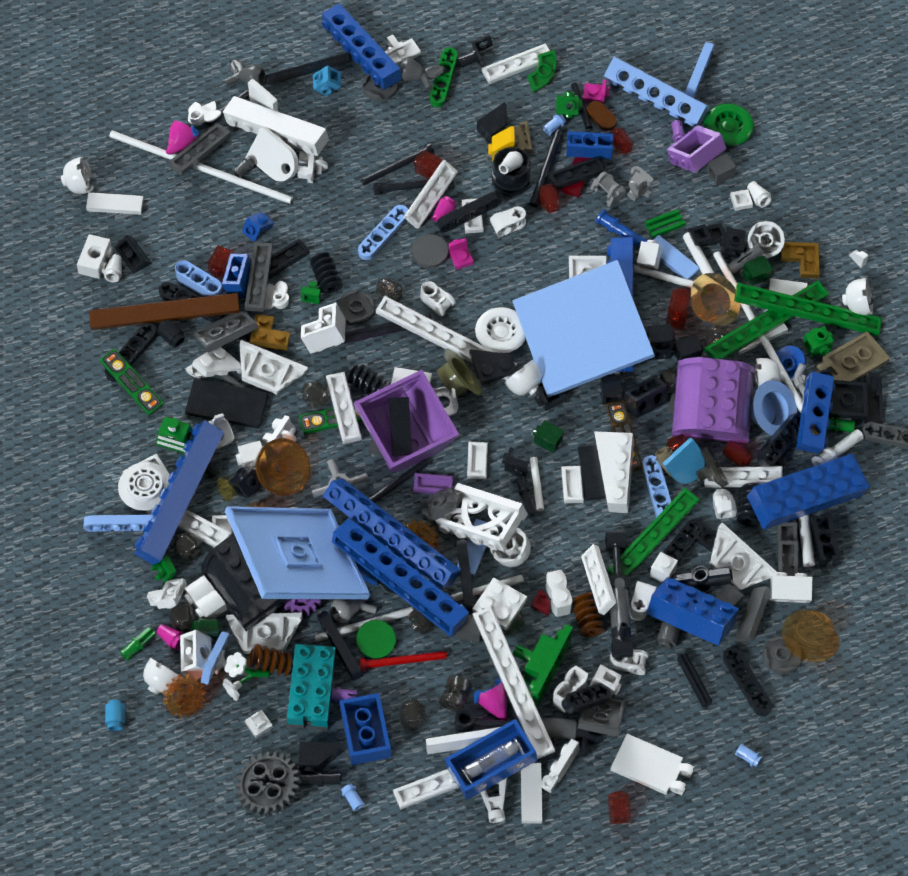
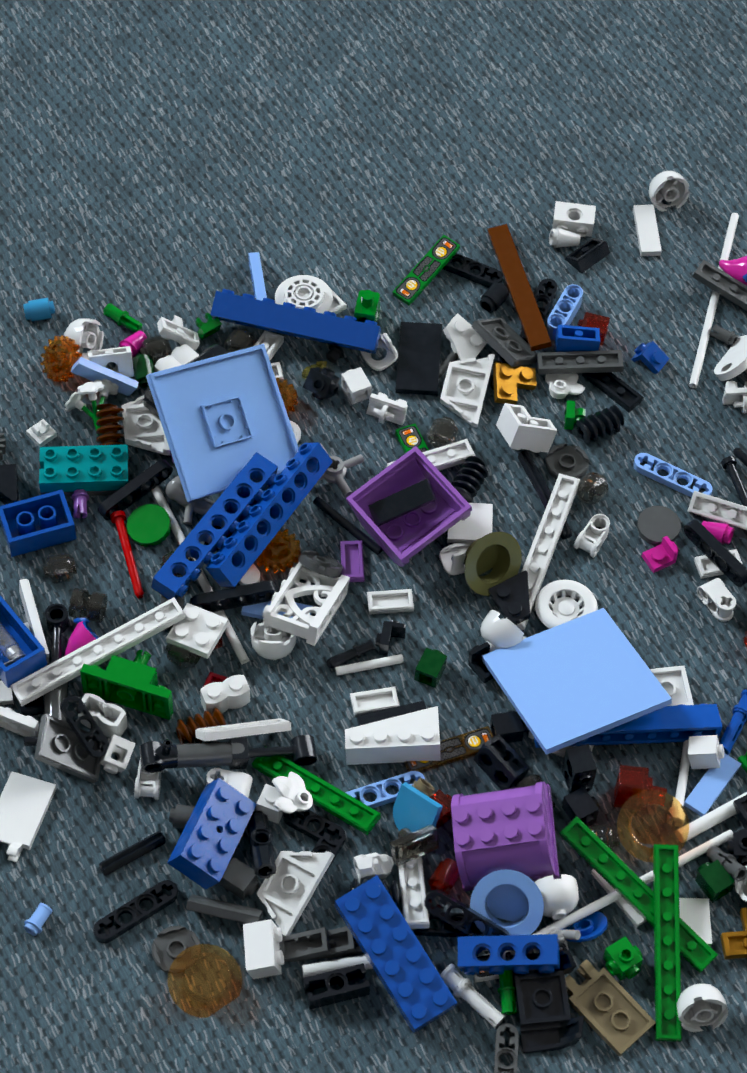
camera: 80 degrees right, 5 degrees down
clear orange dish [255,438,310,496] -> none
none -> white plate [272,771,313,814]

